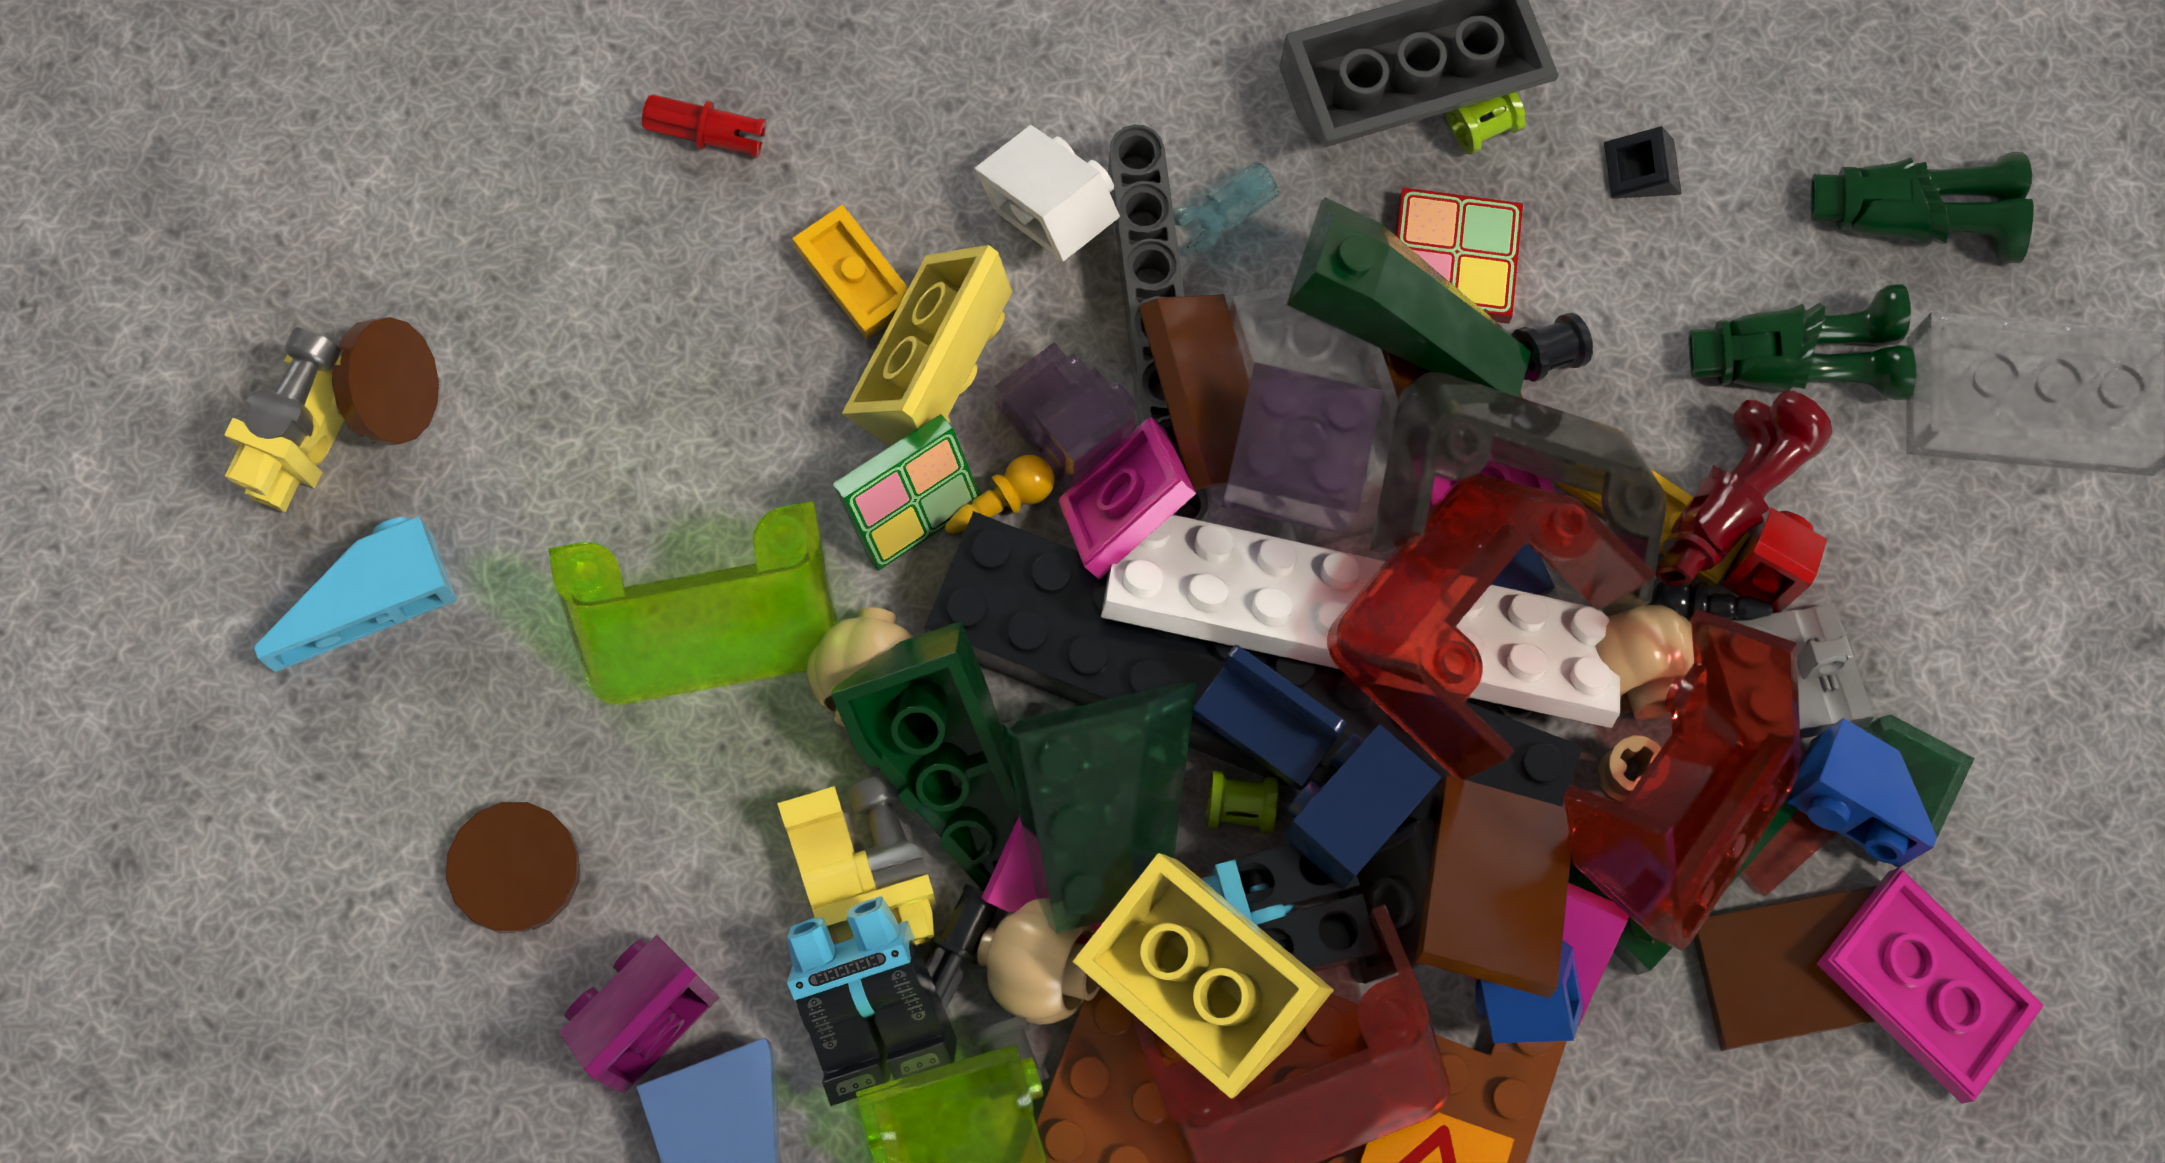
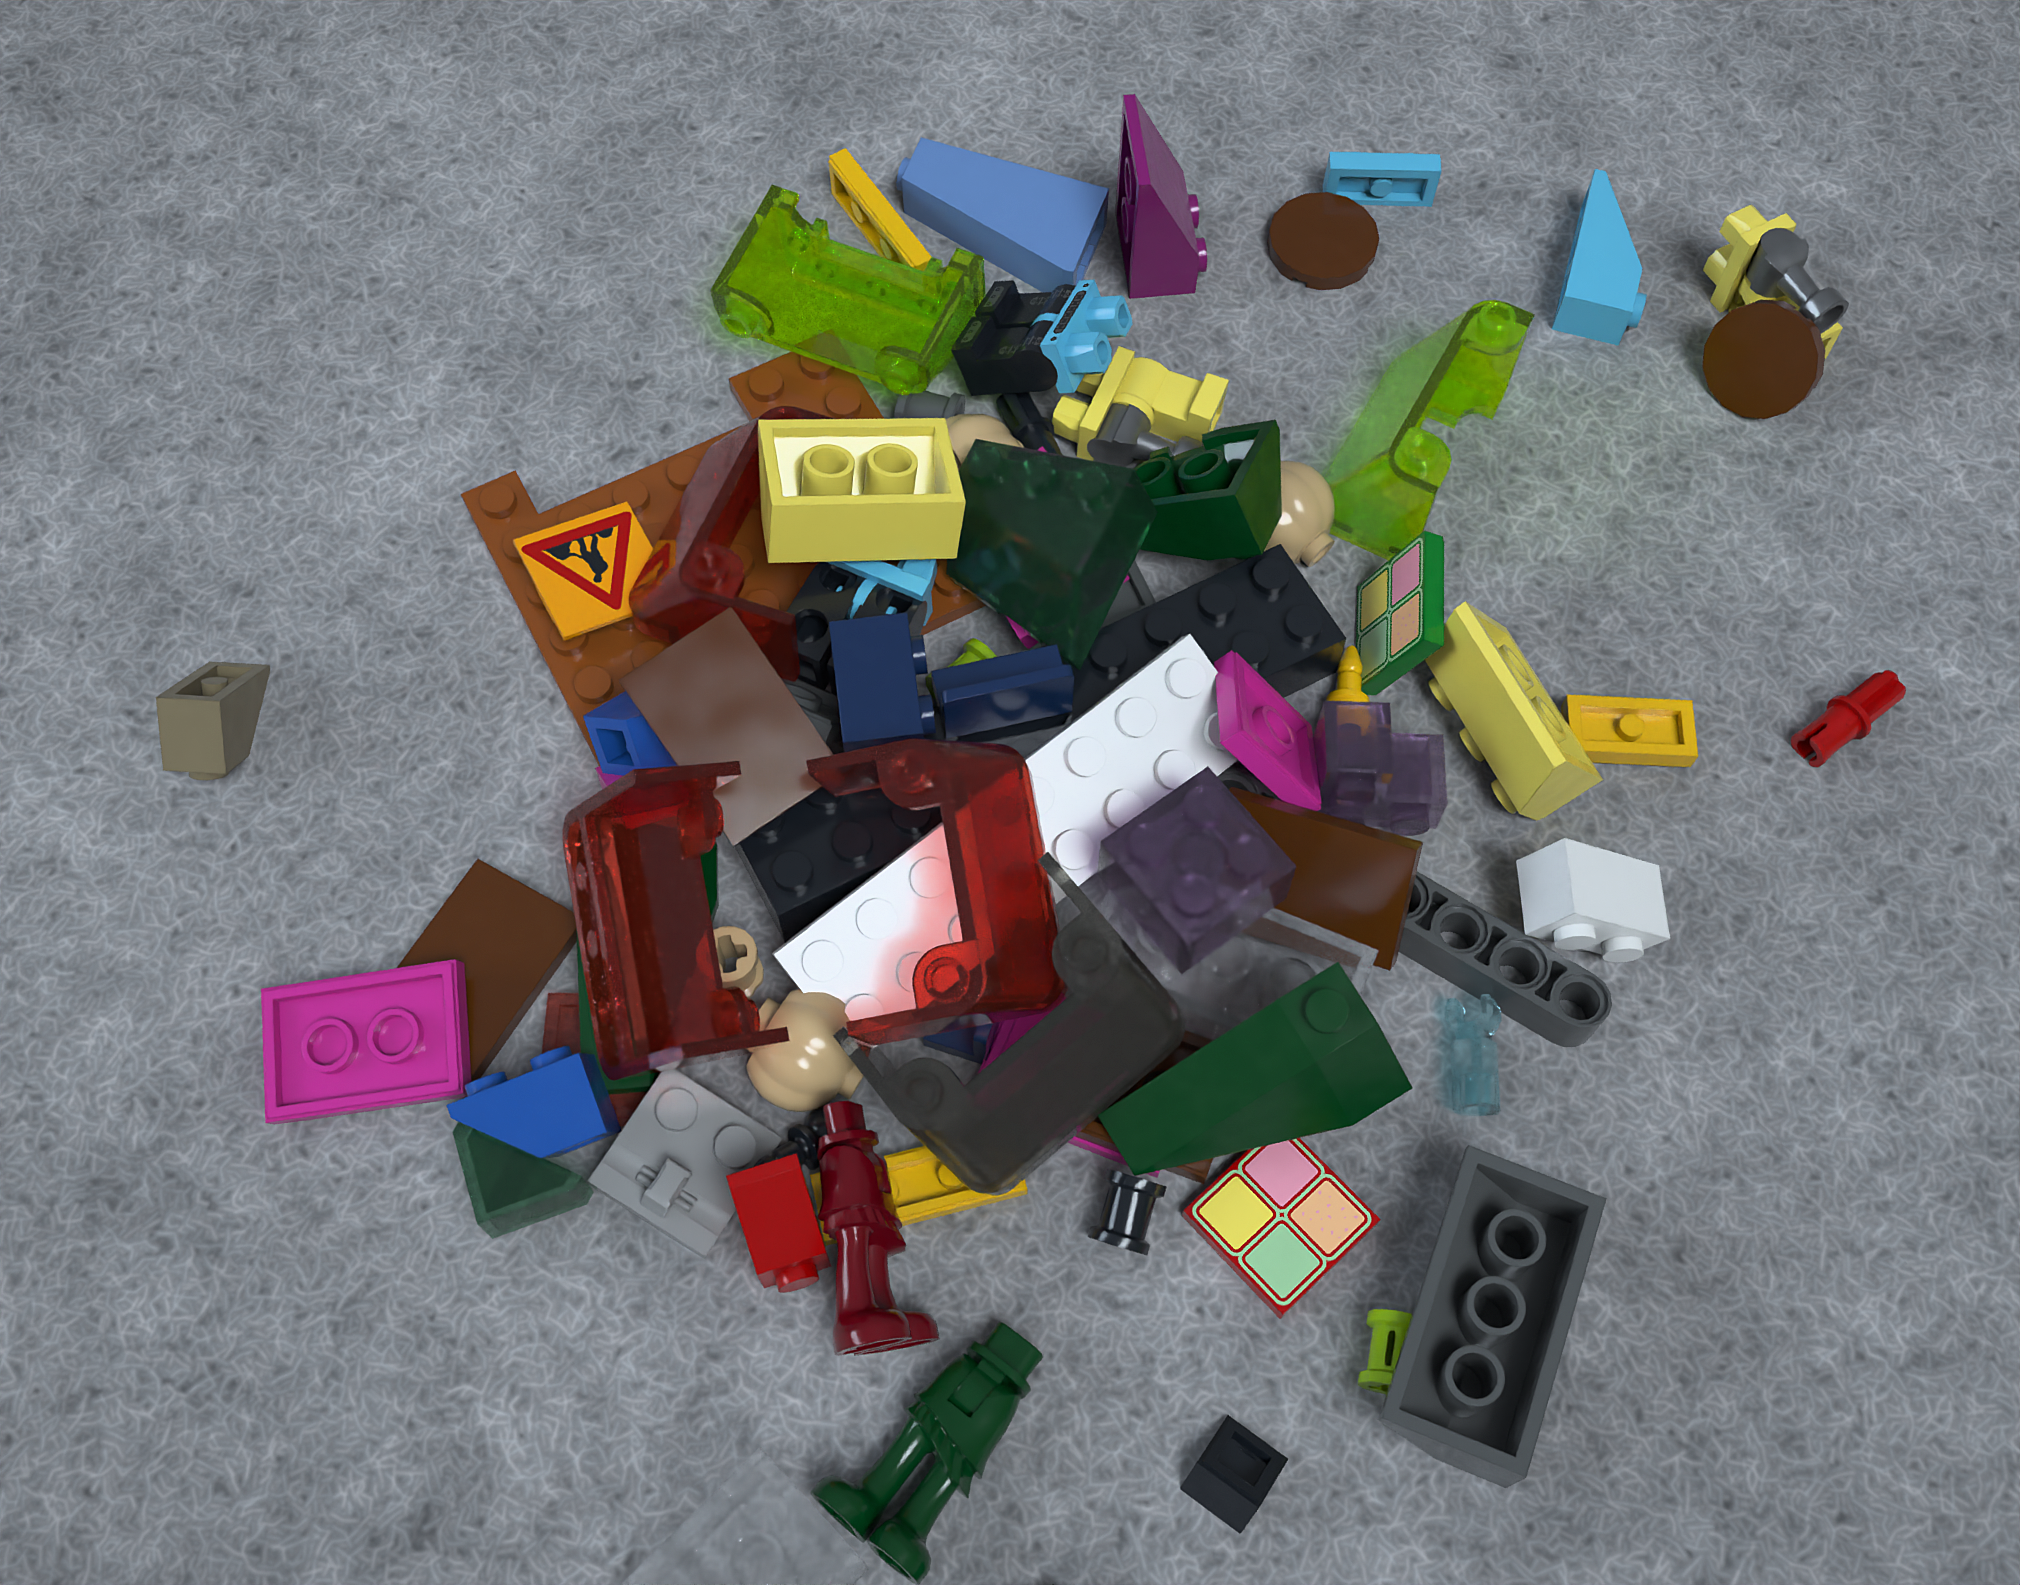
camera: 135 degrees right, 10 degrees down
none -> medium azure plate [1322,152,1442,207]

